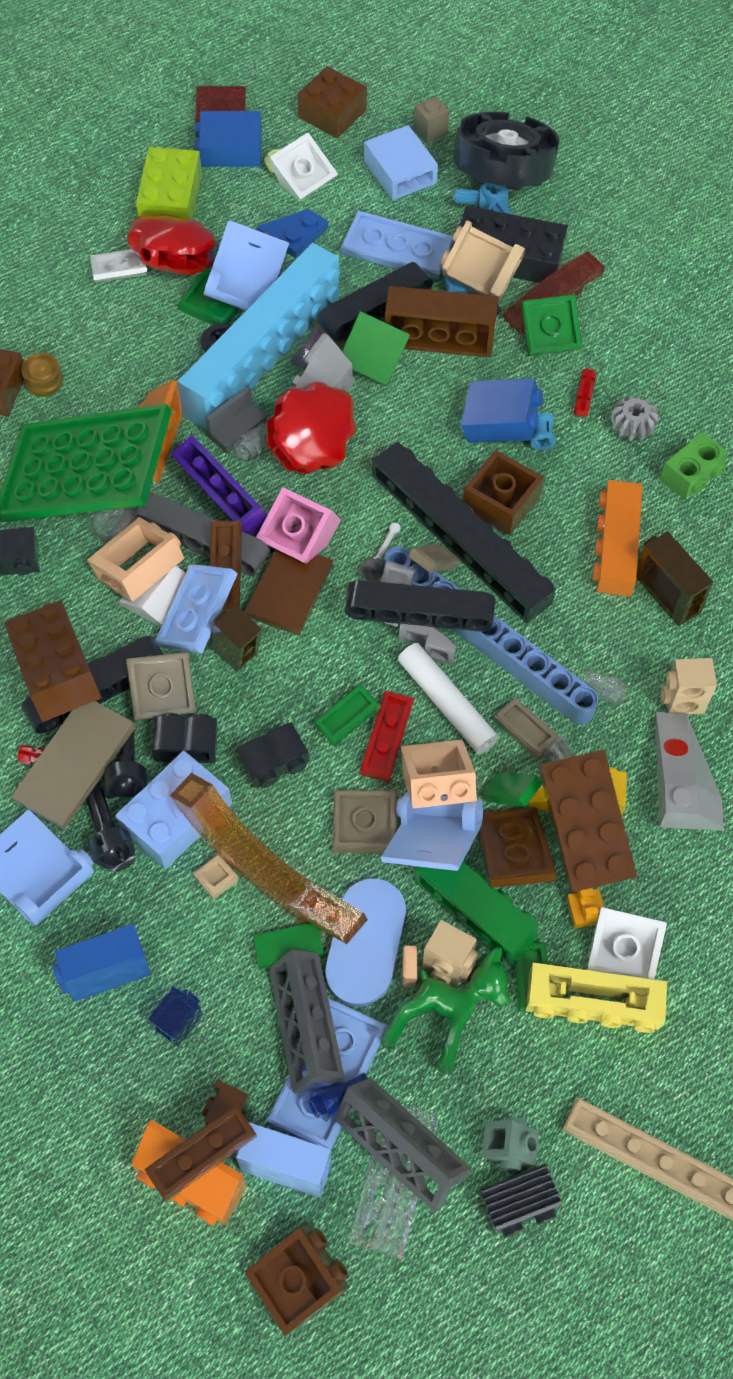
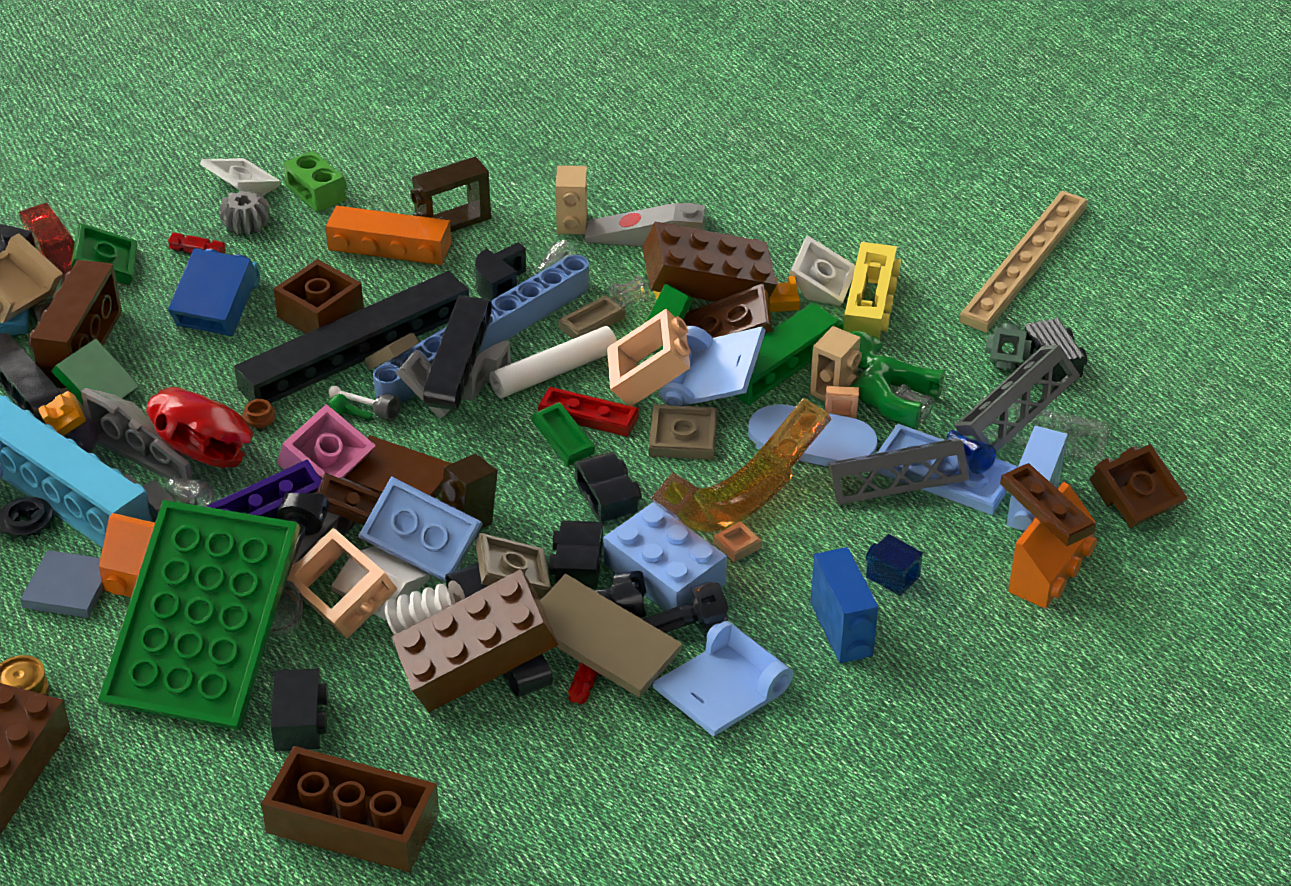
camera: 85 degrees left, 20 degrees down
reddish brown brick [202,1080,250,1127] -> none
green tile [253,923,324,970] -> none
none -> sand blue tile [20,550,104,618]
none -> light orange tile [38,391,86,436]
none -> white slope [200,158,281,195]
none -> dark orange plate [243,399,276,428]
none -> black piece [276,492,330,579]
none -> green hand [326,394,373,421]
none -> white piece [385,581,465,635]
none -> black brick [475,242,526,301]
none -> clear bush [895,384,934,423]

